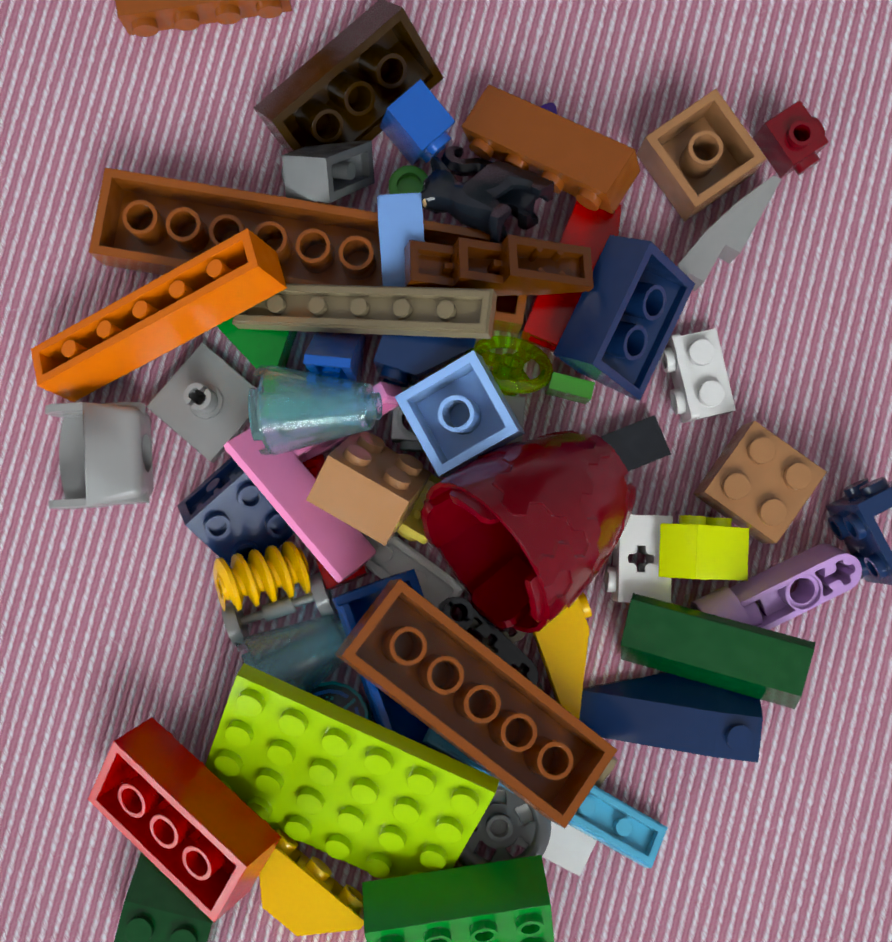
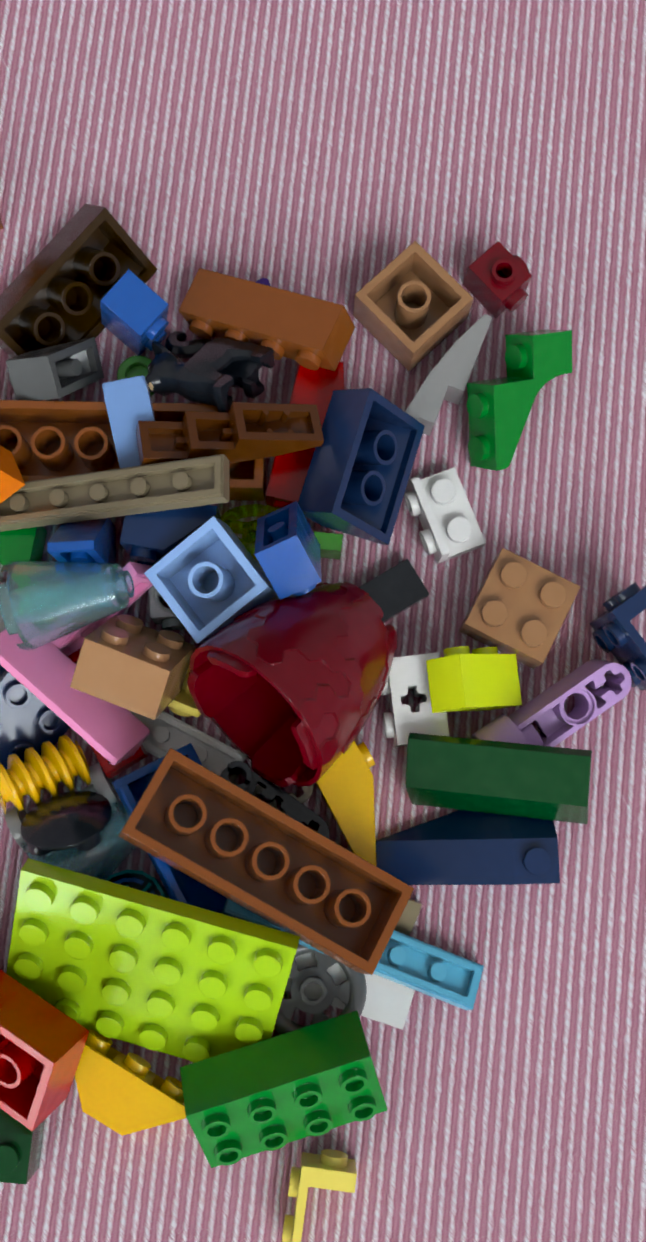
camera: 10 degrees left, 5 degrees down
none -> black dish [21,791,112,856]
none -> blue brick [254,501,322,600]
none -> green arch [466,330,572,471]

